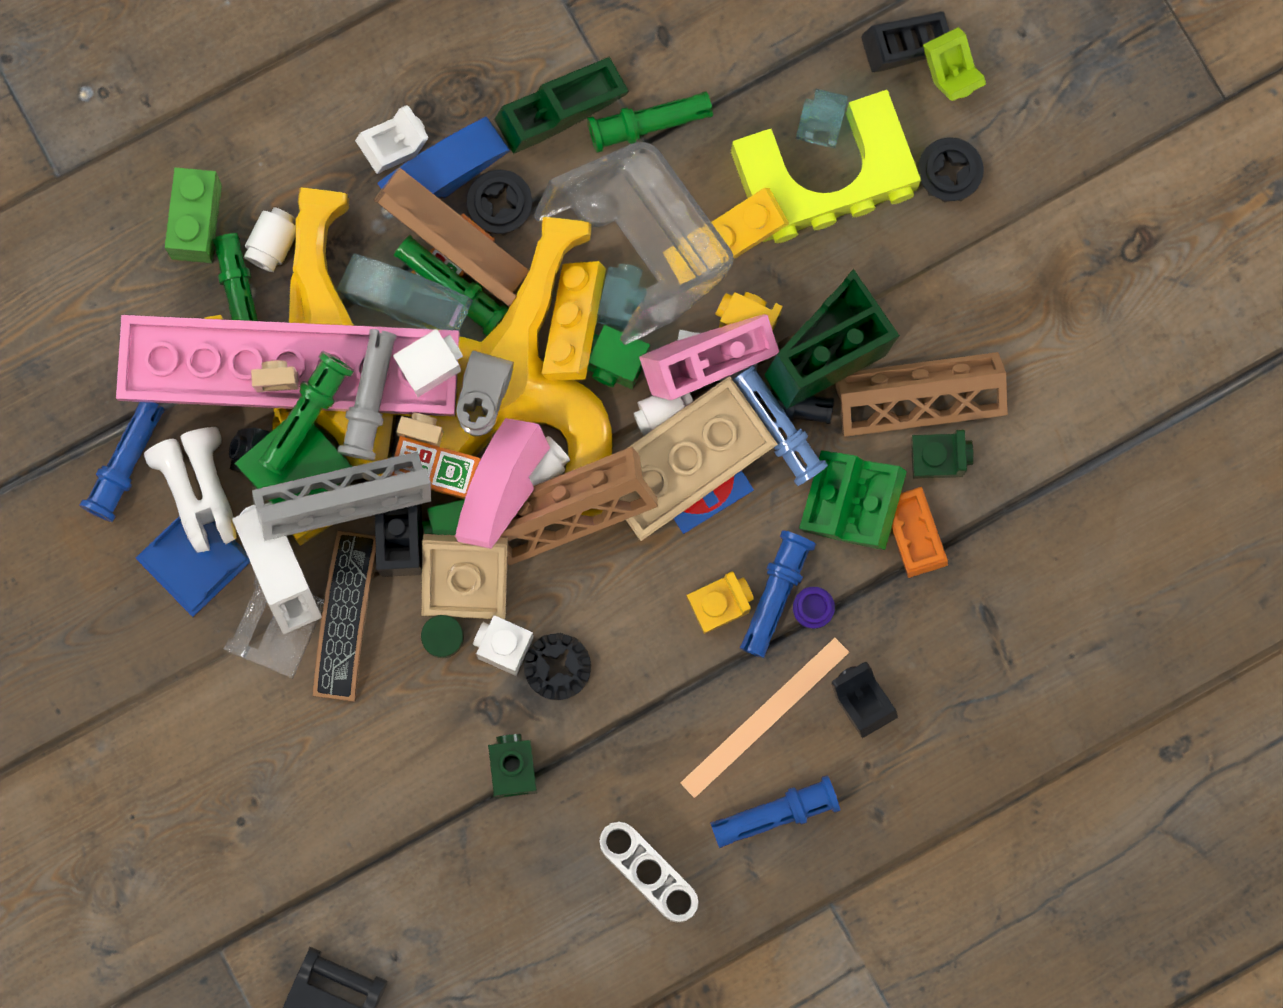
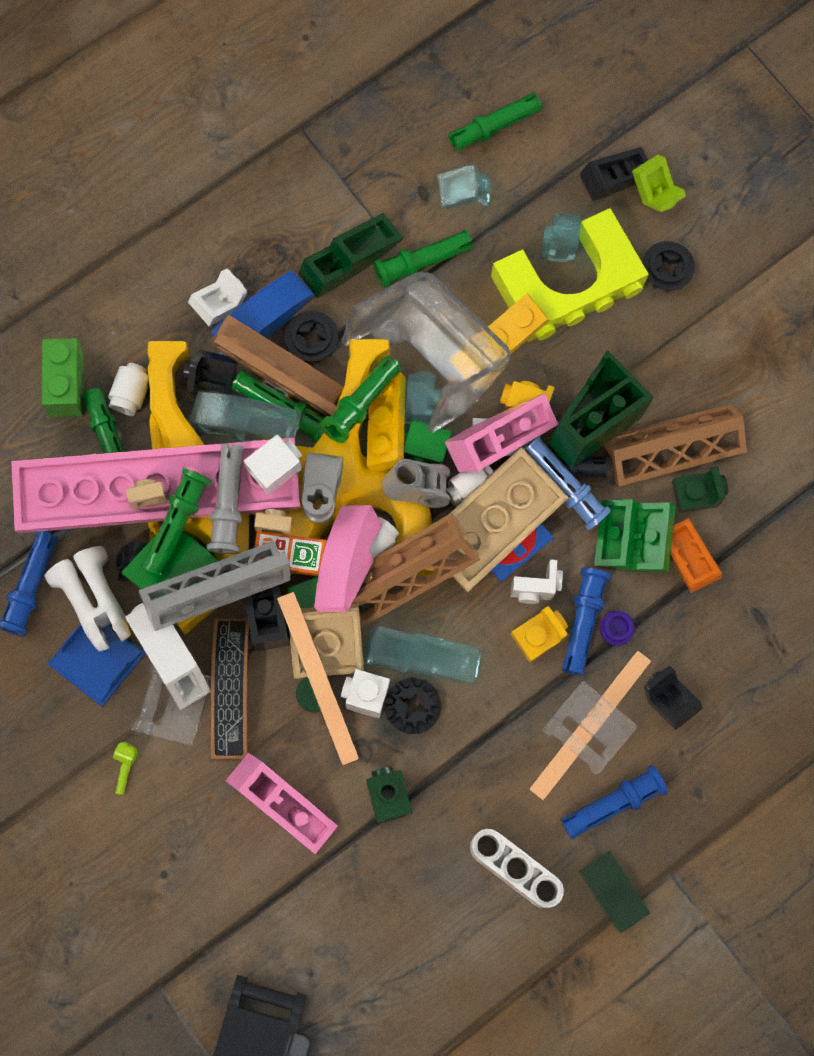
camera: 10 degrees left, 5 degrees down
none -> lime hand [113,742,138,795]
none -> black bracket [183,349,238,394]
none -> bright pink slope [226,753,338,854]
none -> light nougat sticker [277,592,359,765]
none -> green pin [321,356,401,443]
none -> clear light blue slope [364,626,481,683]
none -> light grey piece [381,459,450,508]
none -> clear light blue bracket [438,164,492,209]
none -> white bracket [510,559,563,604]
none -> clear plate [542,681,638,776]
none -> clear green plate [578,851,650,933]

